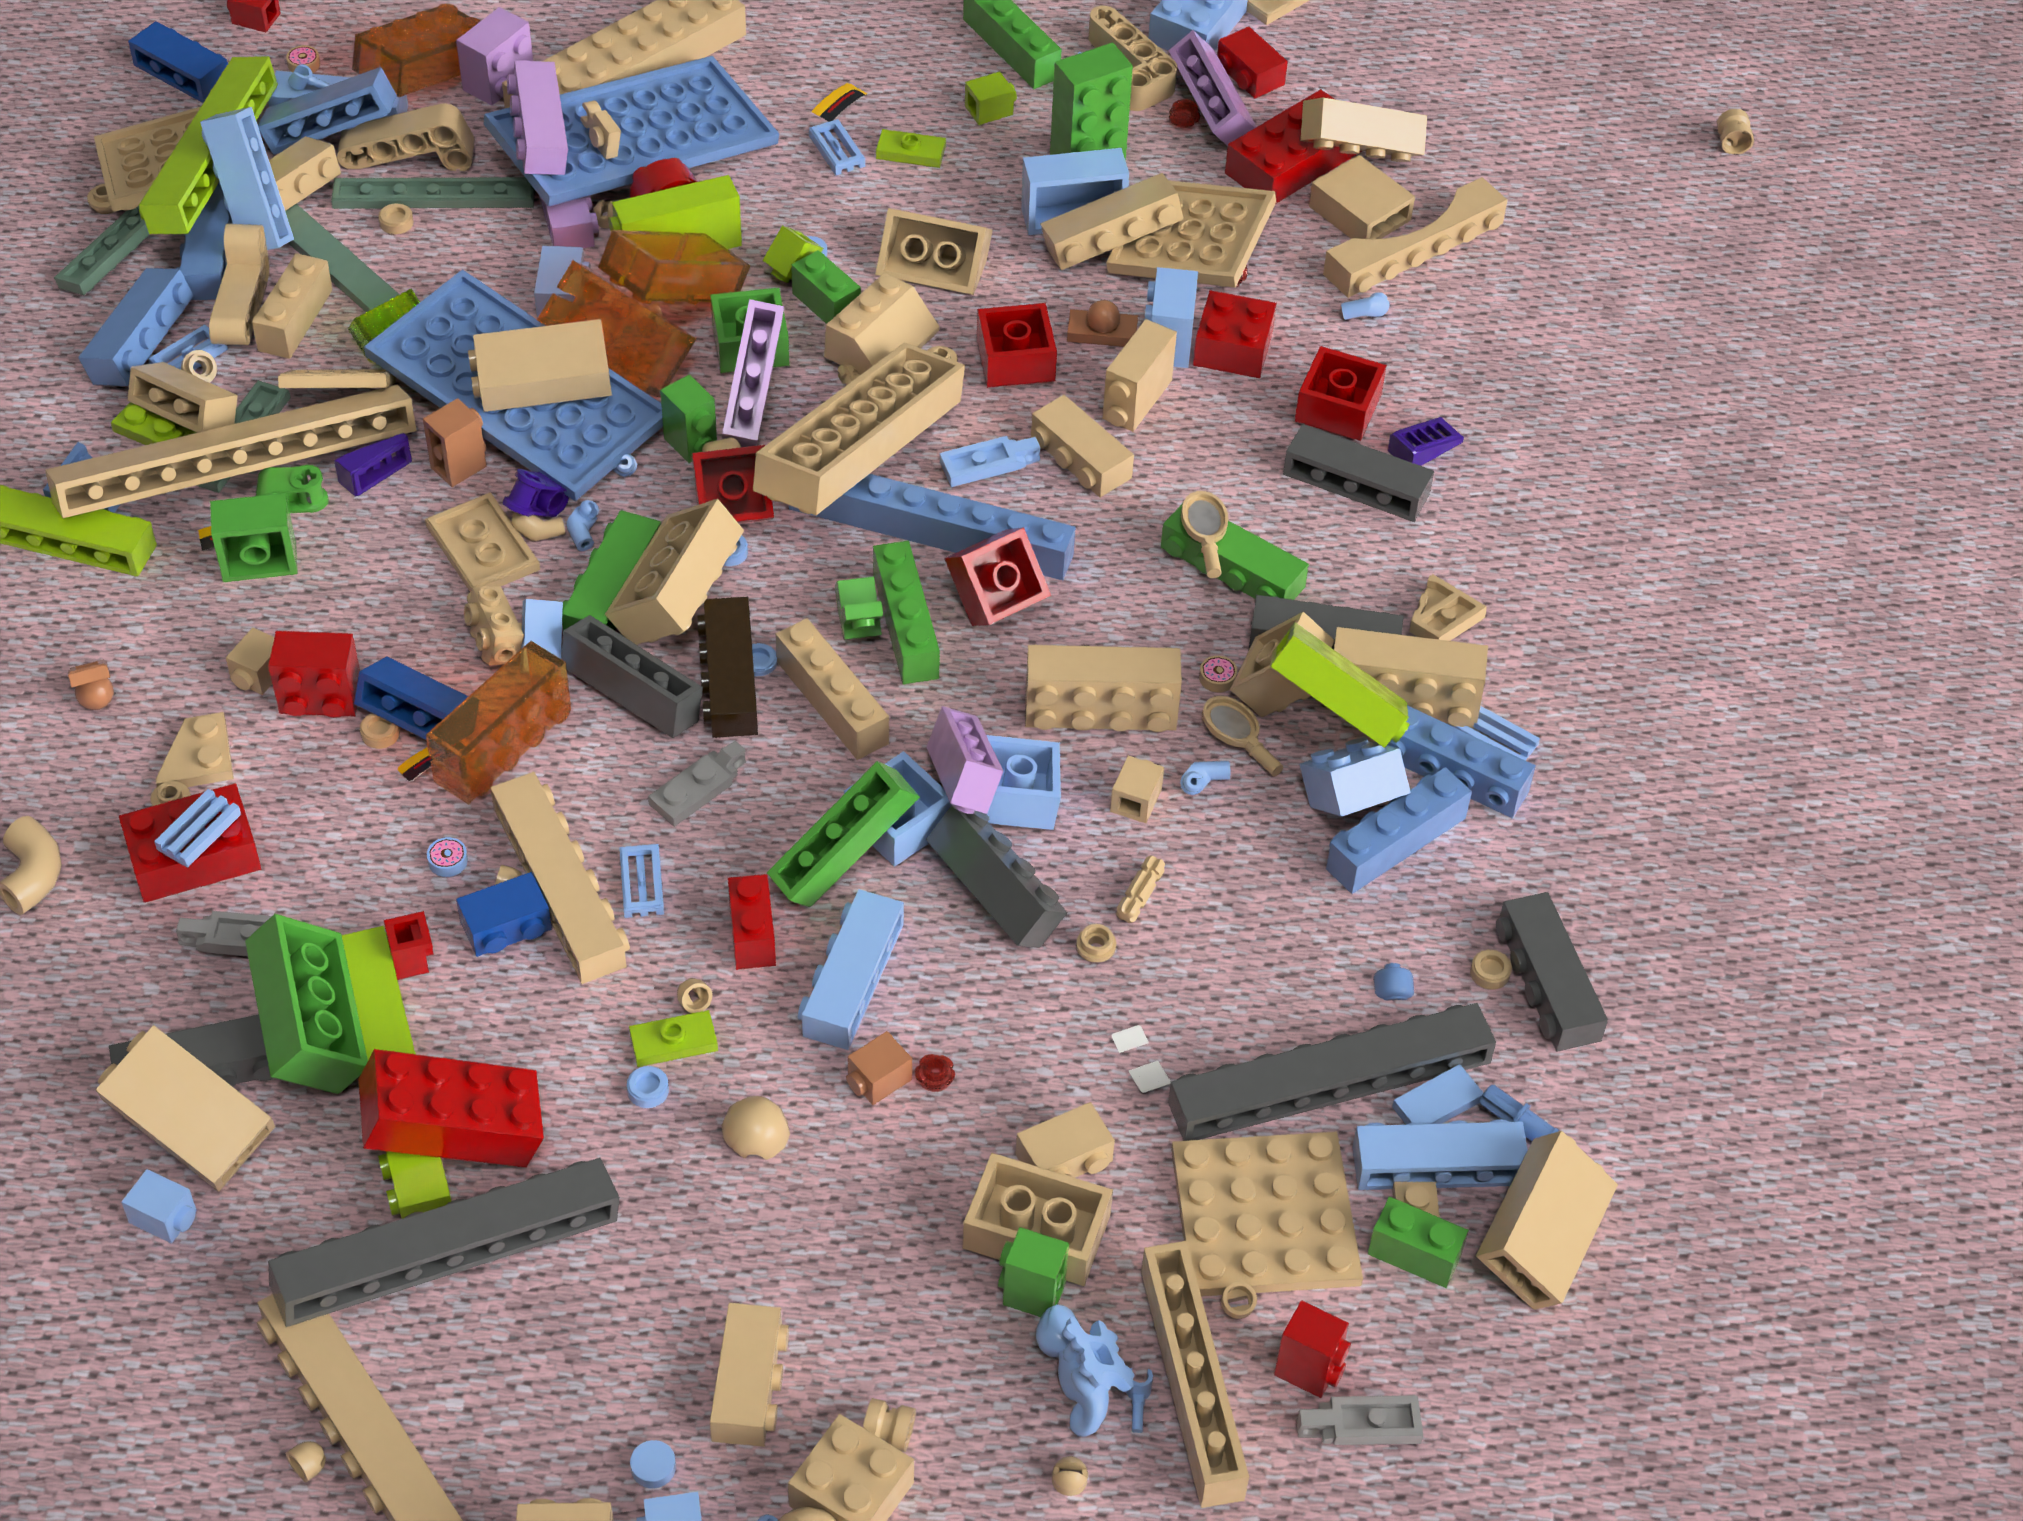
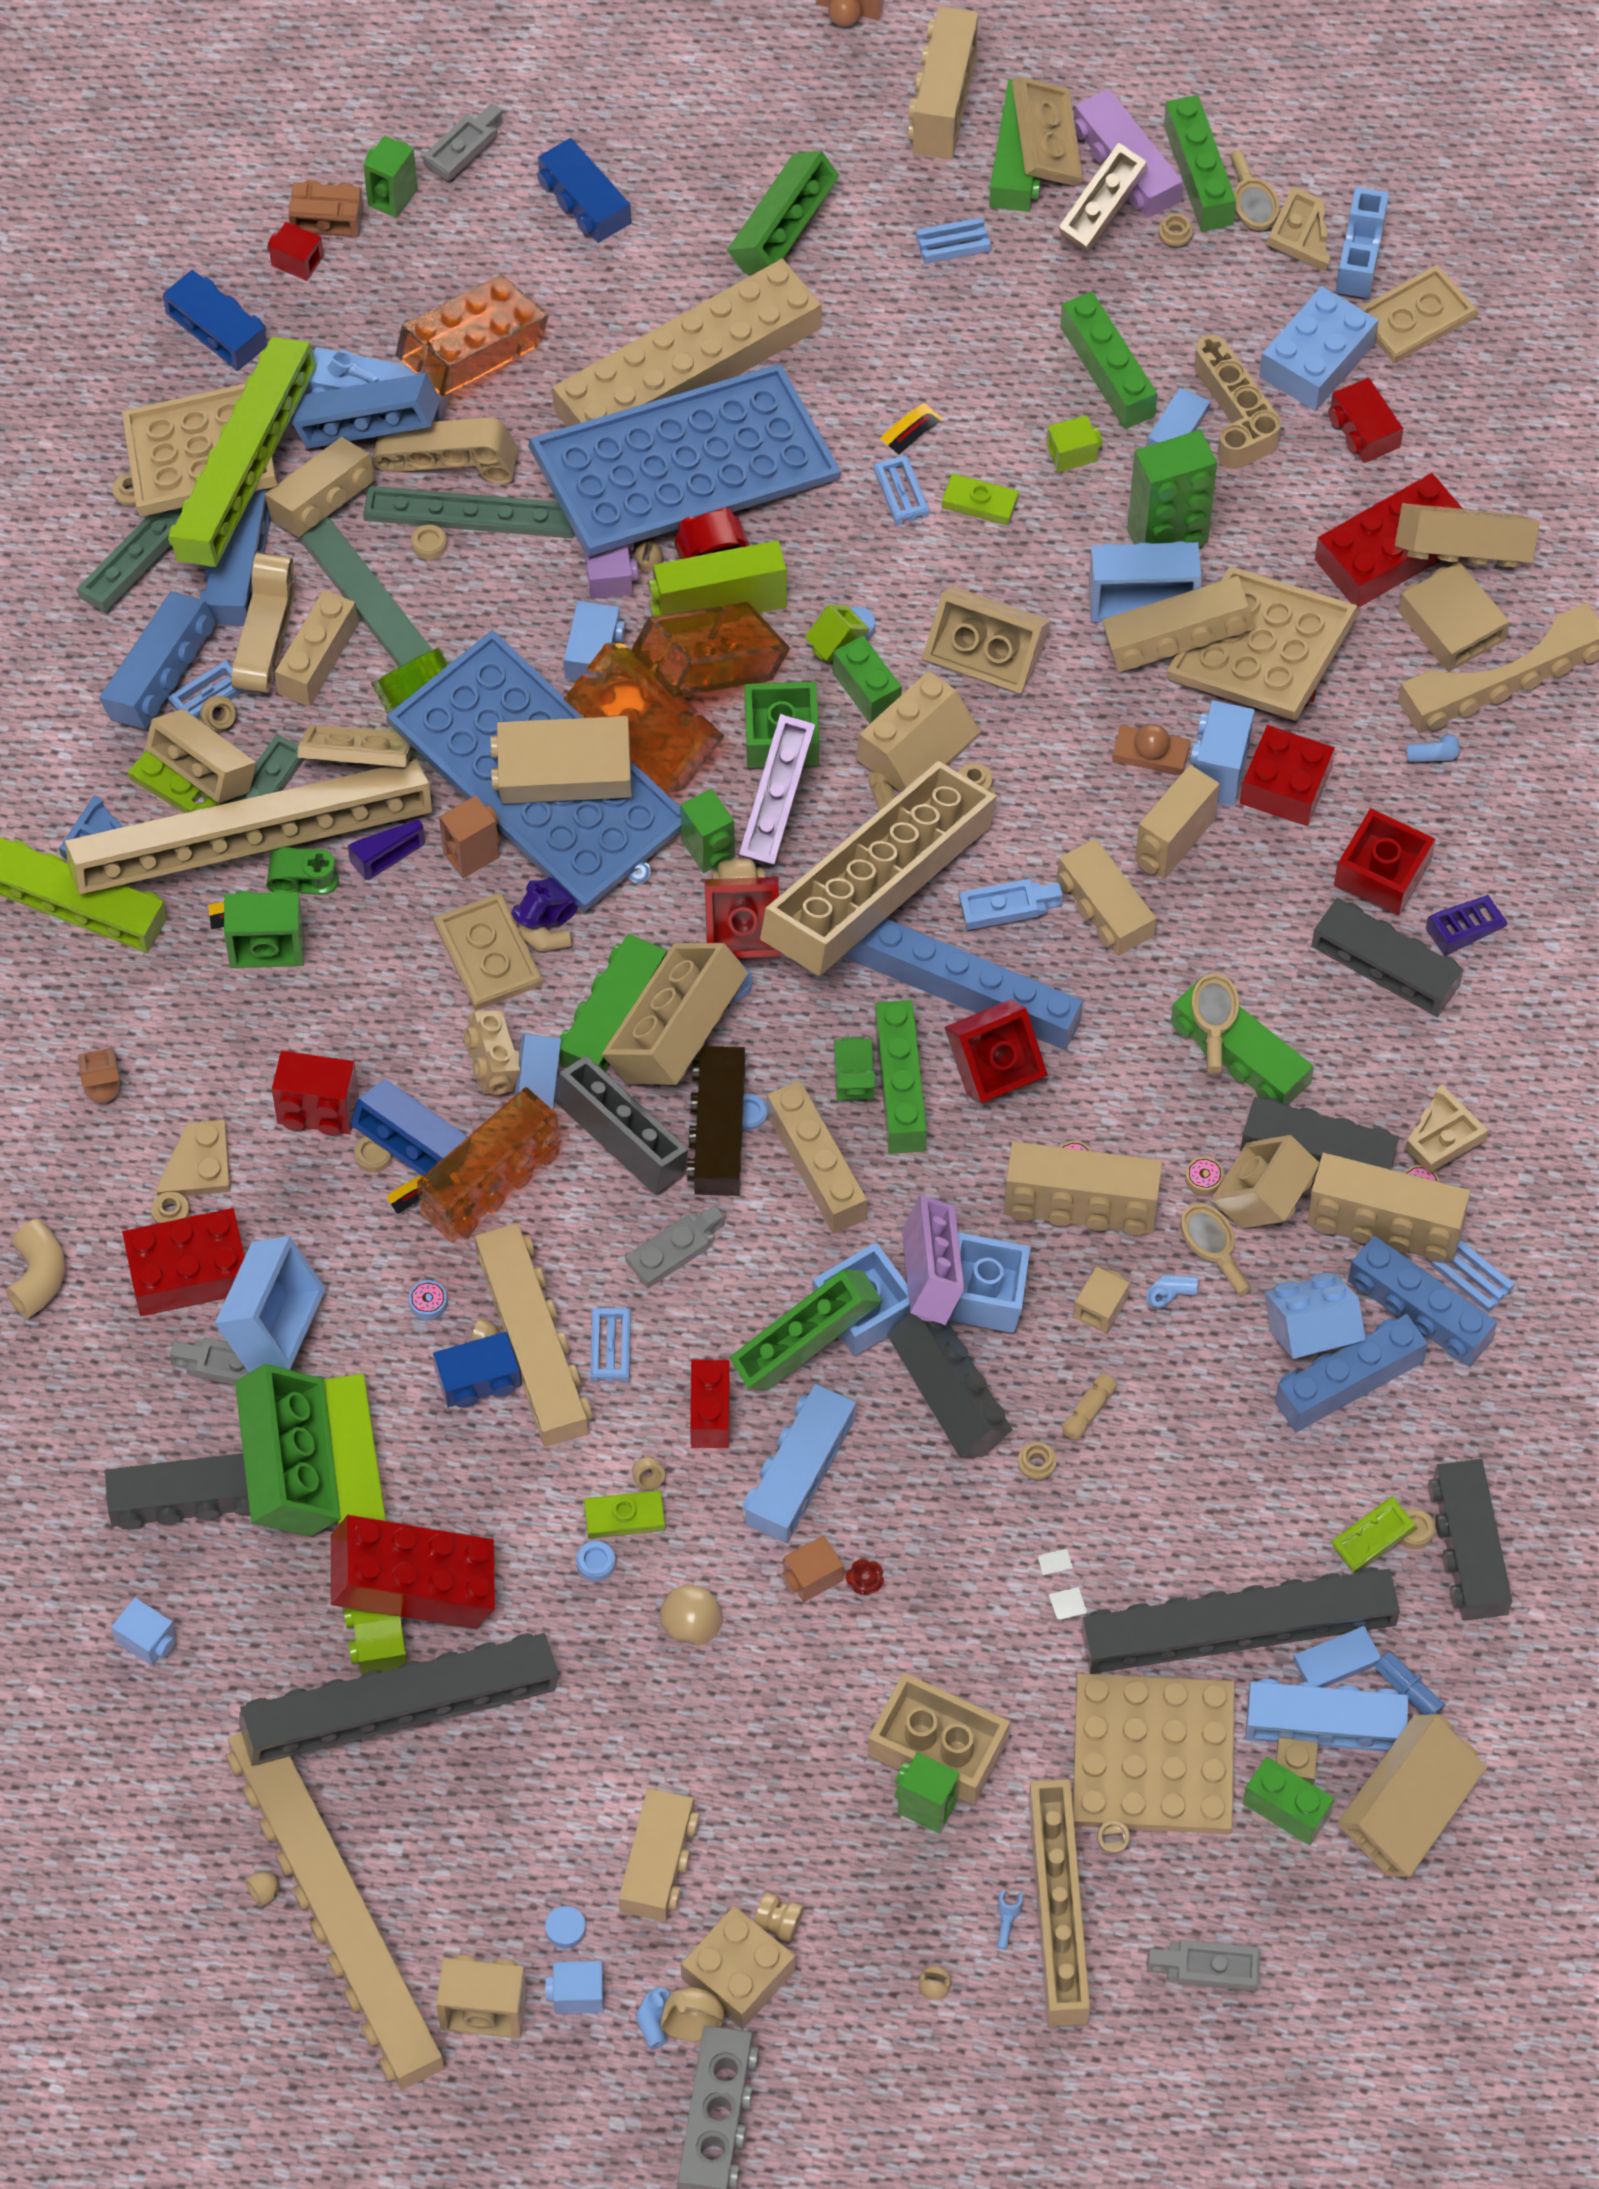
camera: 10 degrees right, 10 degrees up
tan brick [96,1025,275,1192] -> none
light blue tile [154,788,241,868] -> none
light blue brick [200,107,294,250] -> none
tan brick [226,627,274,695] -> none
tile [286,45,320,73] -> none
red brick [384,911,434,980] -> none
lavender brick [456,7,533,106] -> none
lavender brick [507,61,568,175] -> none
light blue arm [566,500,599,552] -> none
tan plate [581,100,621,159] -> none
red brick [976,303,1057,388] -> none
tan brick [1015,1102,1115,1178] -> none
light blue animal [1036,1304,1135,1437] -> none
lavender brick [1168,30,1257,146] -> none
clear red plate [1169,99,1200,128] -> none
lime brick [1270,622,1410,748] -> none
red brick [1274,1300,1351,1398] -> none
medium blue piece [1373,963,1414,1000] -> none
none -> light blue piece [214,1236,325,1373]
none -> lime plate [1331,1495,1417,1574]

